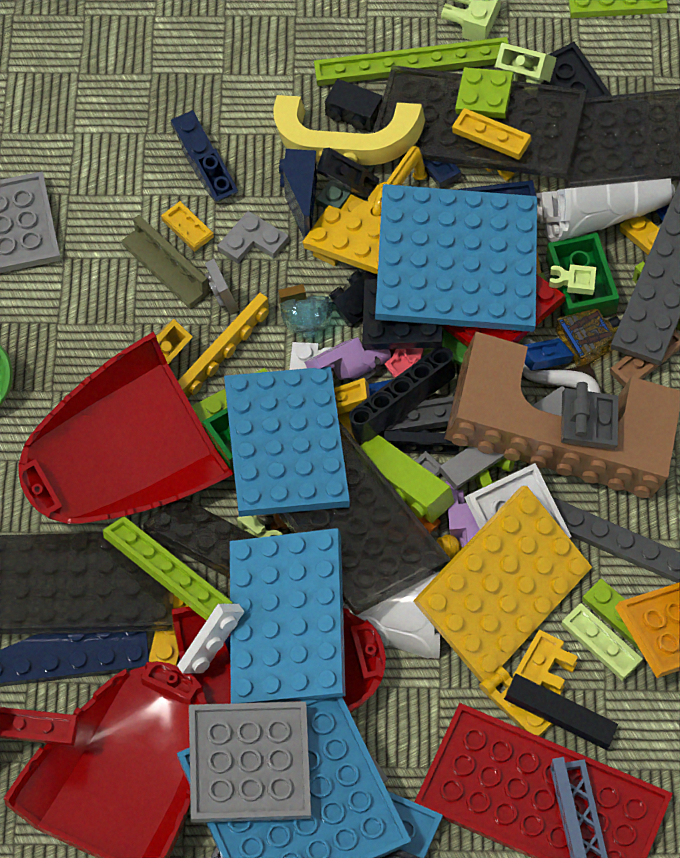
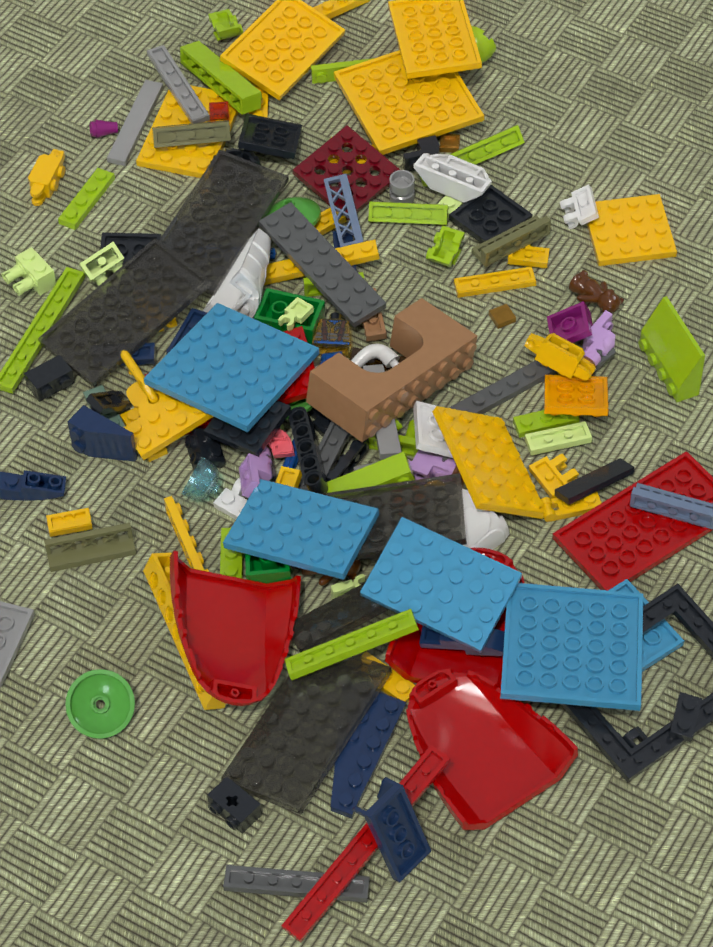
camera: 60 degrees left, 10 degrees down
white plate [177,604,244,674] -> none
light grey plate [189,702,311,823] -> none
light grey plate [205,259,239,315] -> none
light grey plate [217,211,289,264] -> none
light yellow arch [273,95,425,165] -> none
pearl gold tile [278,284,306,311] -> none
yellow plate [452,108,531,160] -> none
lime plate [455,67,514,119] -> none
dark grey plate [561,382,618,450] -> none

